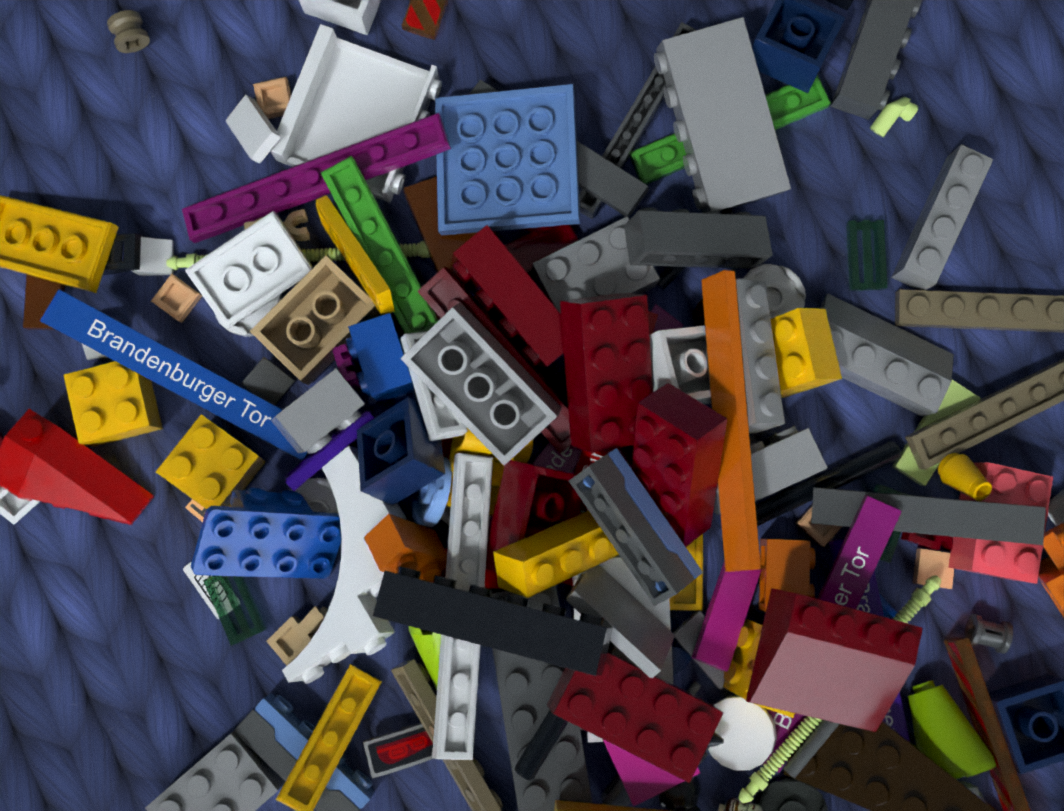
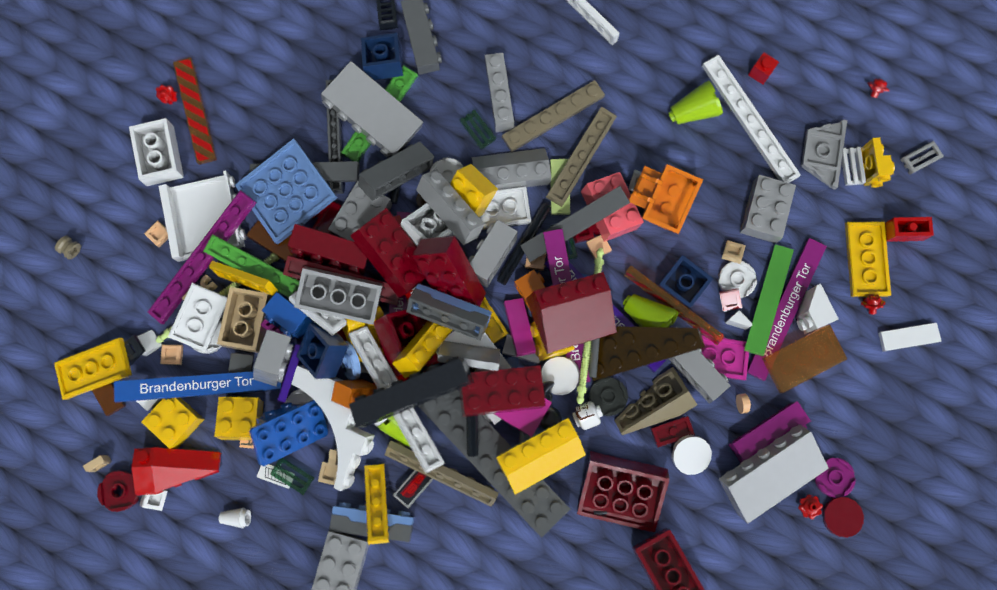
camera: 35 degrees left, 5 degrees down
white tile [225,95,281,164] -> none
orange tile [701,270,761,572] -> none
yellowish green arm [870,97,918,138] -> none
yellow cone [938,453,992,501] -> none
dark grey bush [964,614,1013,654] -> none
none -> white cone [219,508,251,528]
none -> white tile [479,186,531,230]

